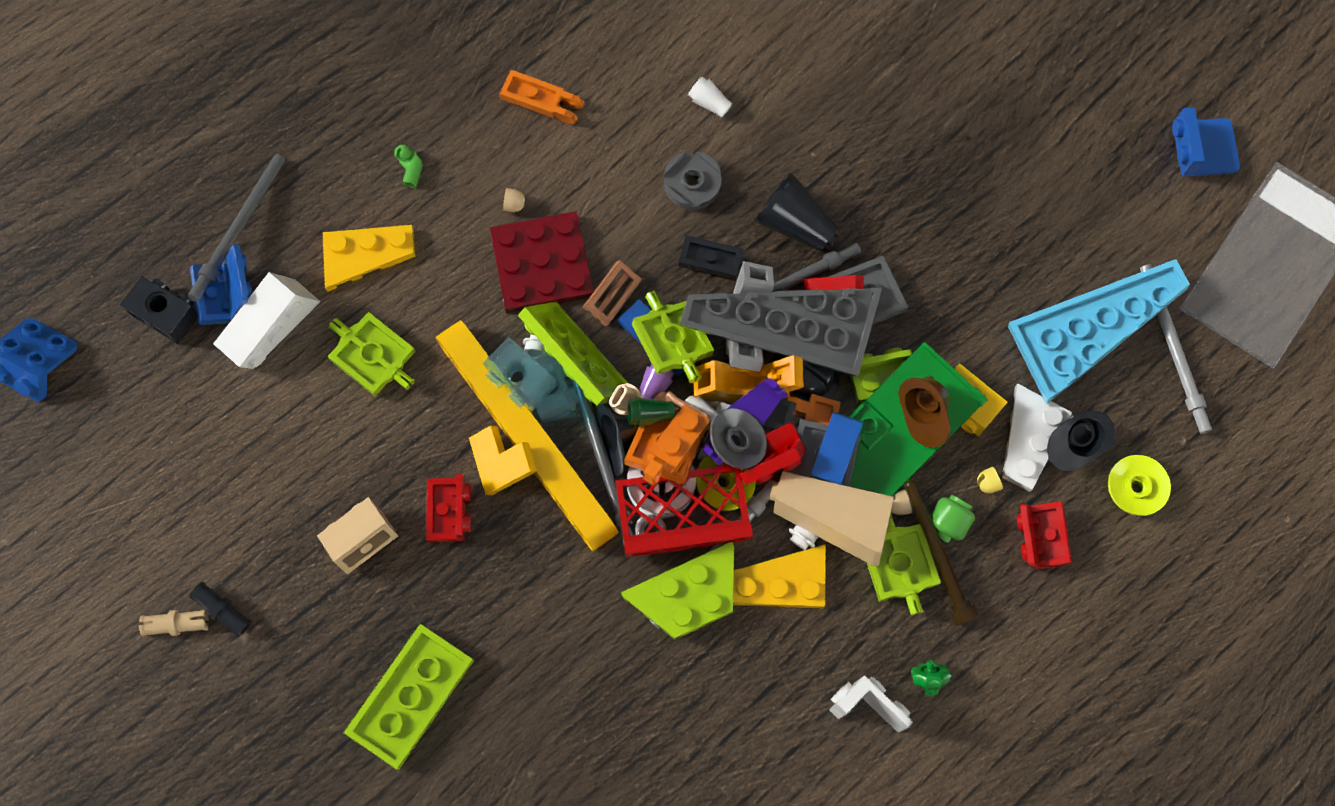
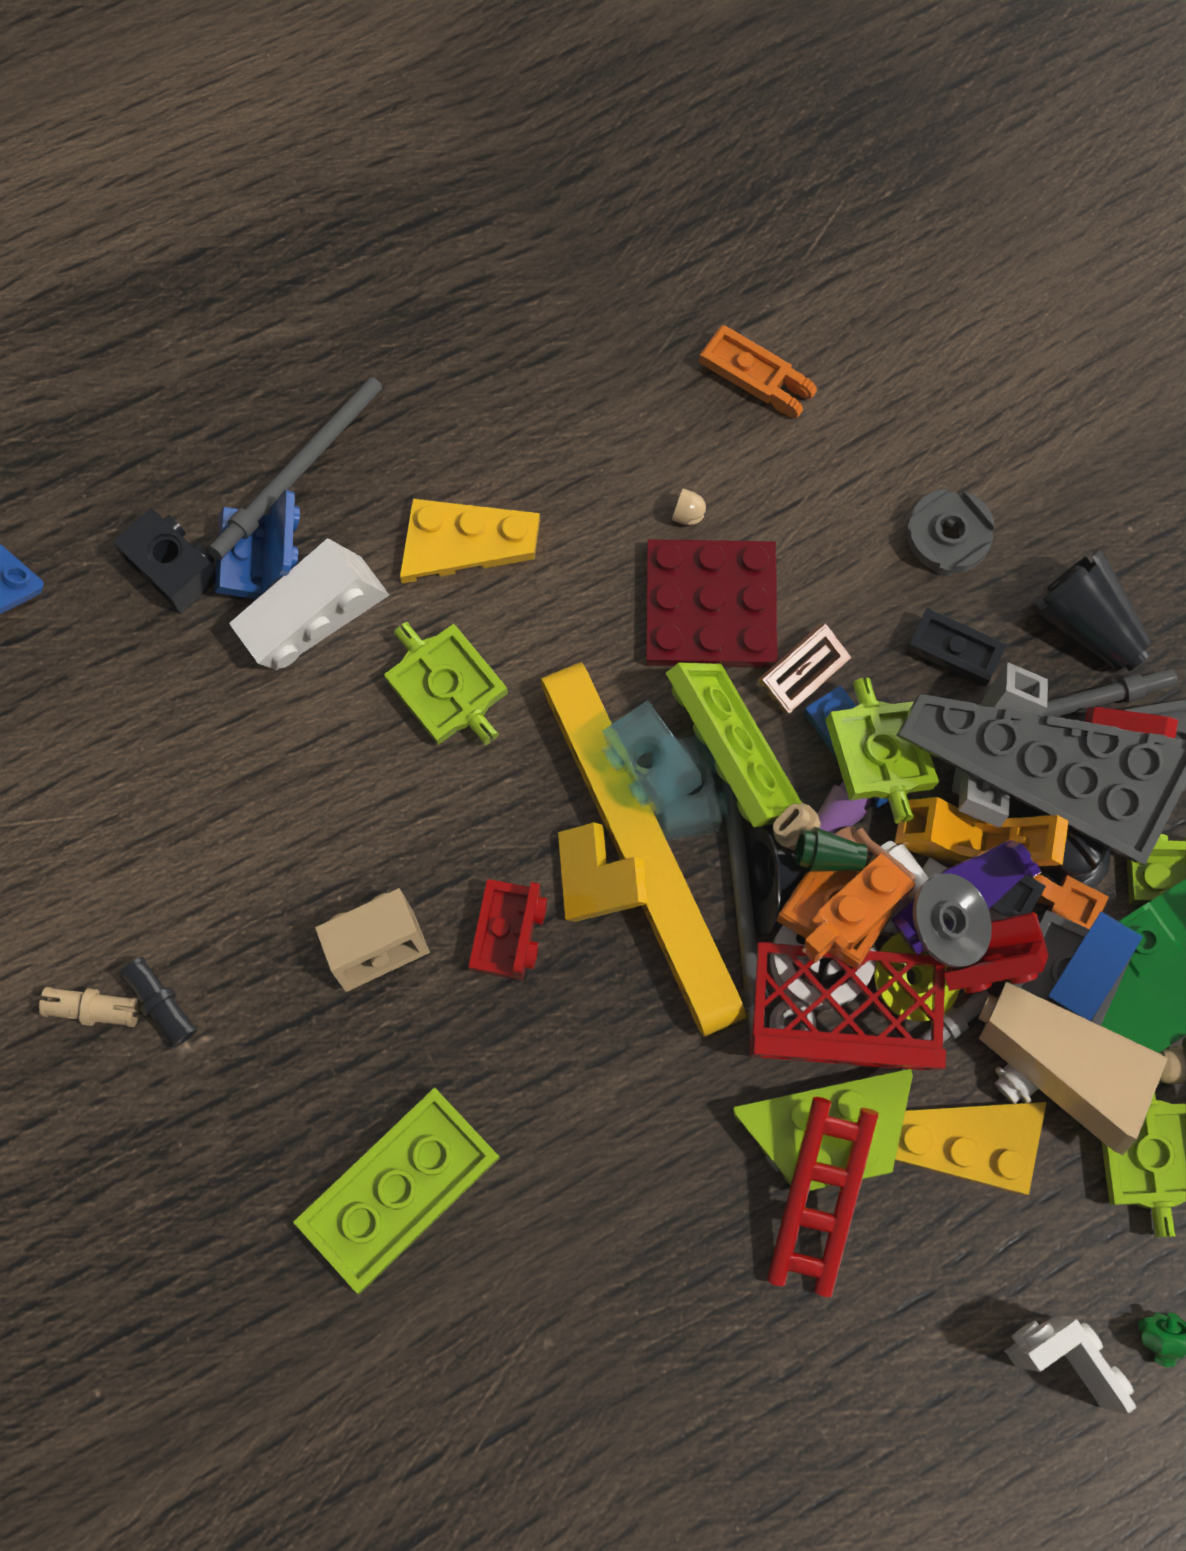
camera: 15 degrees right, 0 degrees up
bright green arm [394,145,423,188] -> none
white plate [523,335,548,359] -> none
white cone [688,77,732,118] -> none
none -> red bar [767,1097,879,1297]

